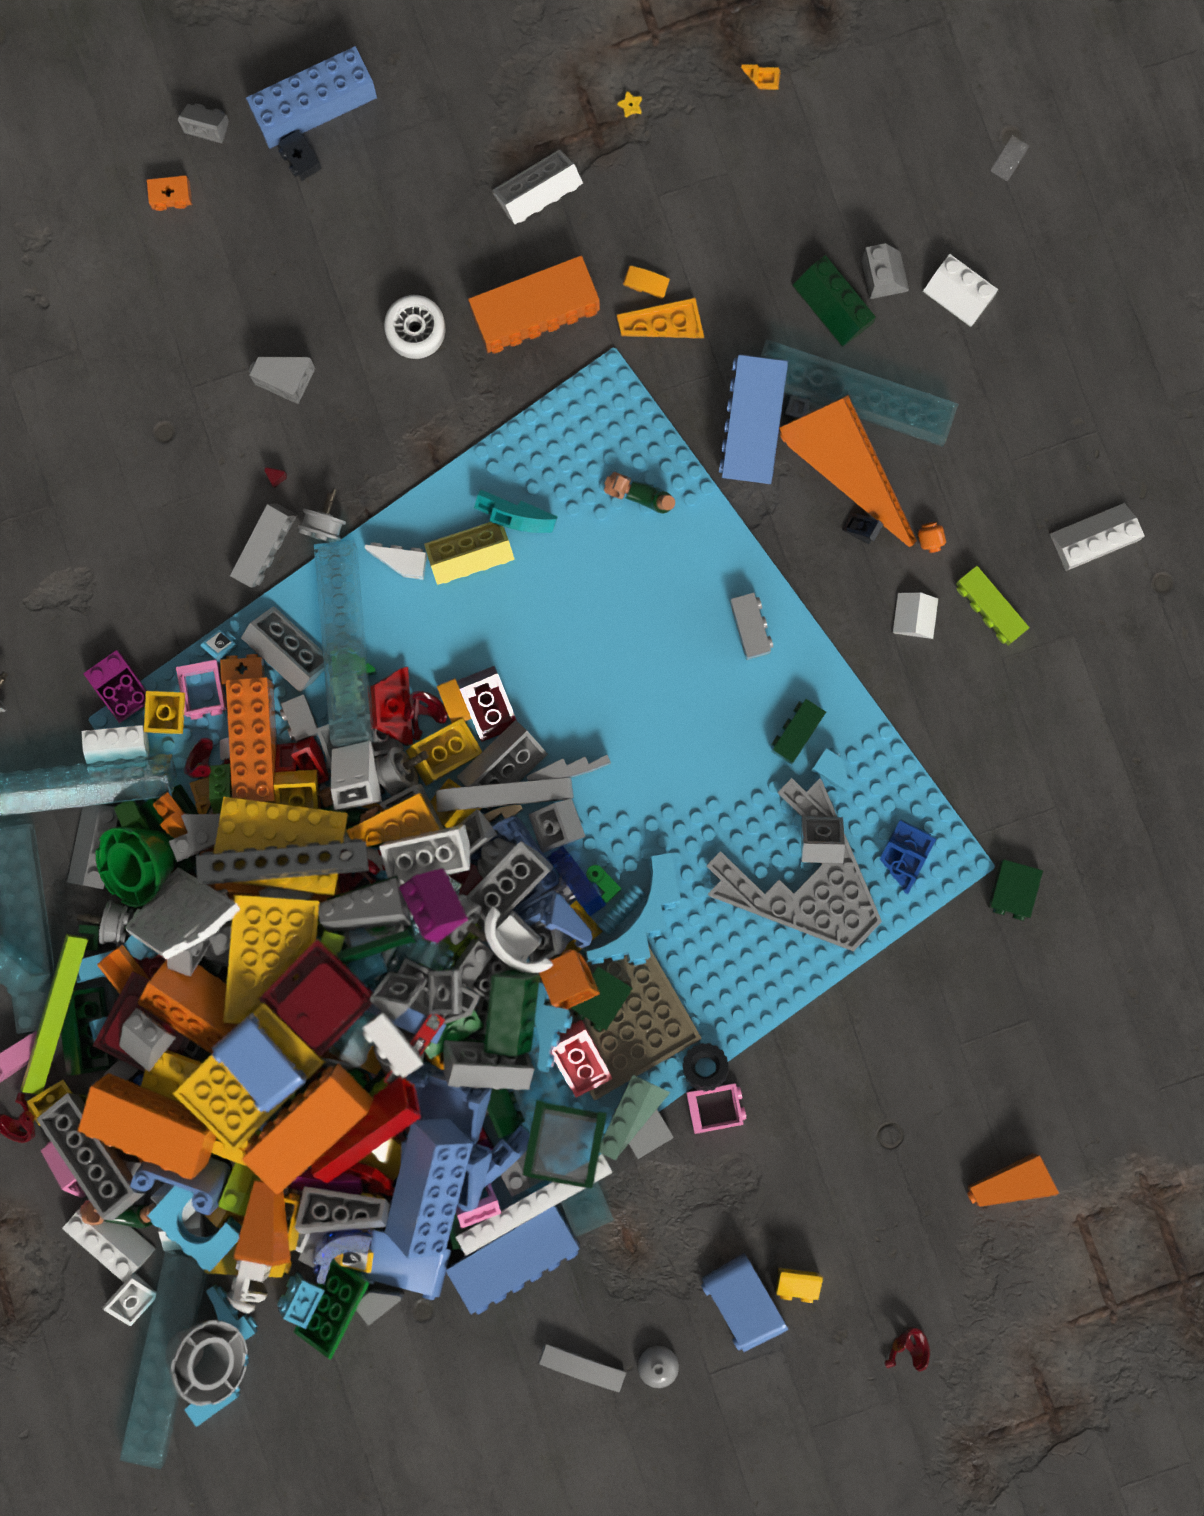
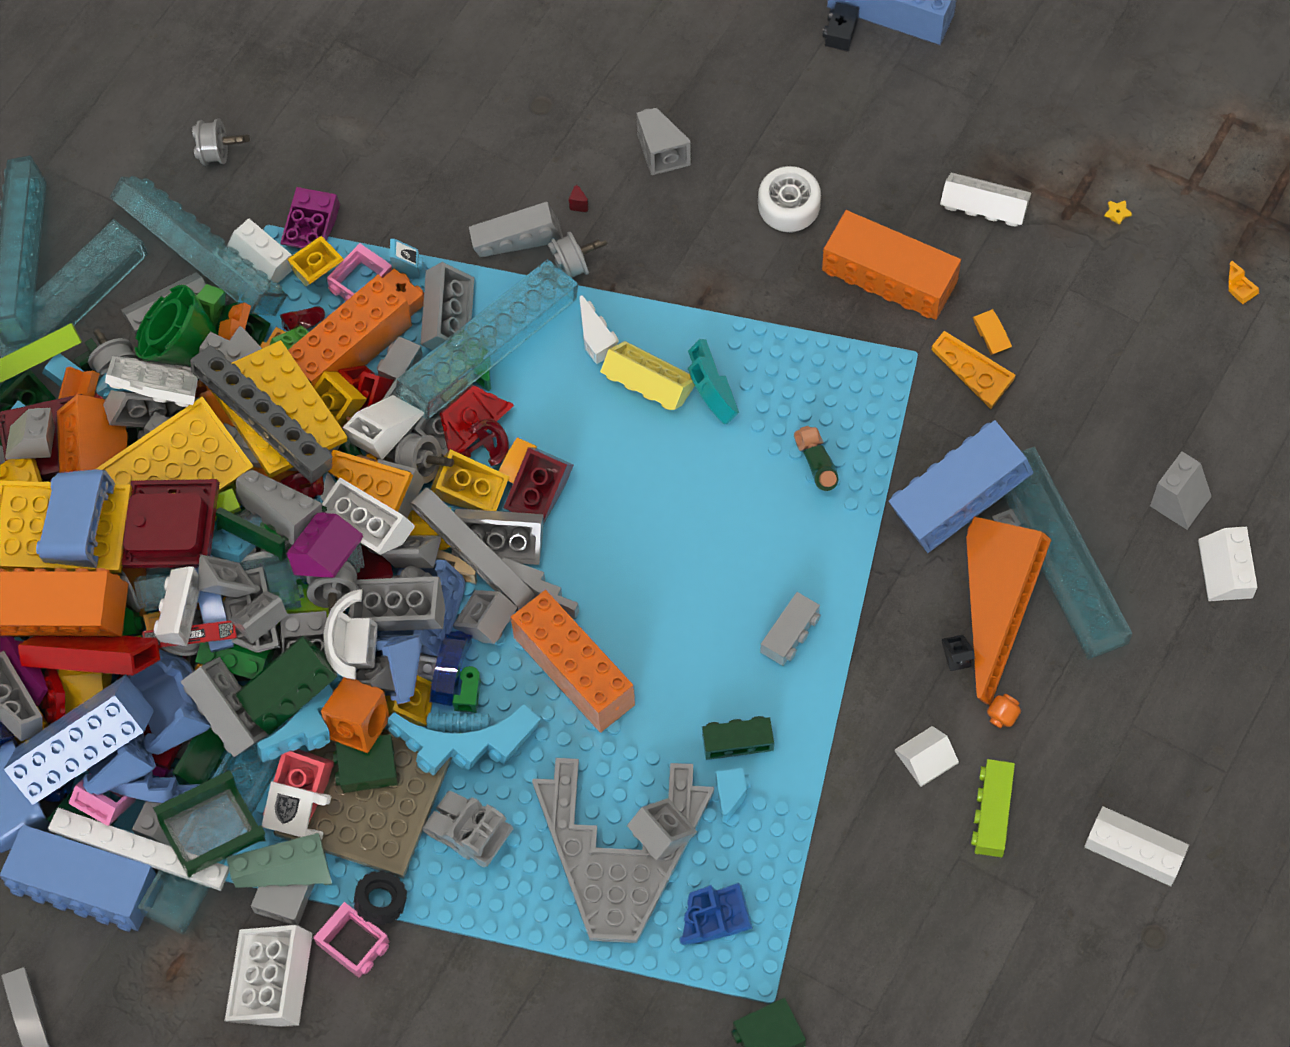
camera: 50 degrees right, 20 degrees down
dark green slope [792,255,876,348] -> none
none -> white slope [225,925,313,1026]
none -> white flag [262,781,331,840]
none -> light grey connector [422,791,514,867]
none -> orange brick [511,589,635,733]

